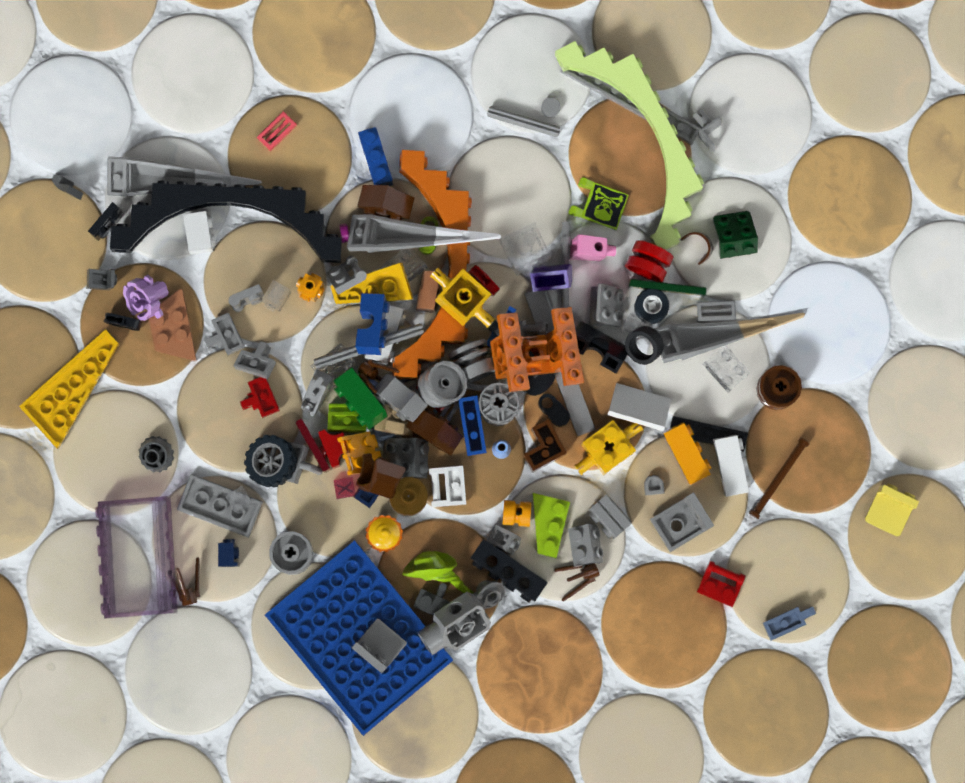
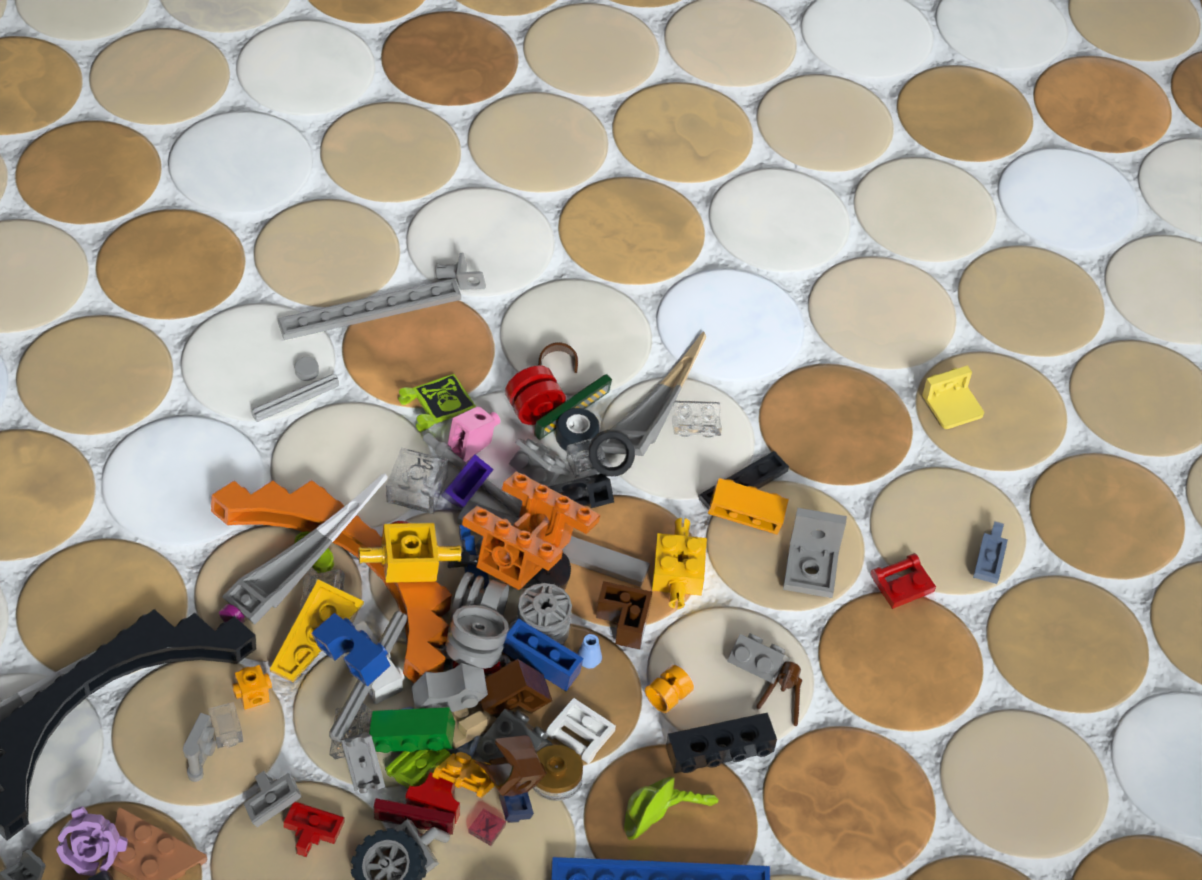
camera: 50 degrees left, 30 degrees down
white piece [183,211,216,255] -> none
light grey hinge [205,313,245,355] -> none
coral tile [257,111,297,152] -> none
light grey plate [325,256,367,295] -> none
reddish brown brick [357,185,415,221] -> none
blue arch [358,127,393,186] -> none
reddish brown plant [358,359,400,393] -> none
yellow piece [365,514,403,552] -> none
dark grey plate [413,583,450,616] -> none
nougat brick [416,271,439,313] -> none
light grey brick [417,580,505,655] -> none
light grey bracket [487,525,521,555] -> none
lime wing [533,493,570,558] -> none
black piece [538,394,570,427] -> none
yellowish green arch [555,41,704,251] -> none
light grey brick [589,494,632,539] -> none
white tile [608,383,671,431] -> none
light grey tile [644,475,665,496] -> none
light grey tile [696,300,736,322] -> none
dark green bracket [713,211,758,259] -> none
white brick [713,434,751,497] -> none
reddish brown bar [749,438,809,519] -> none
reddish brown wheel [756,365,802,410] -> none

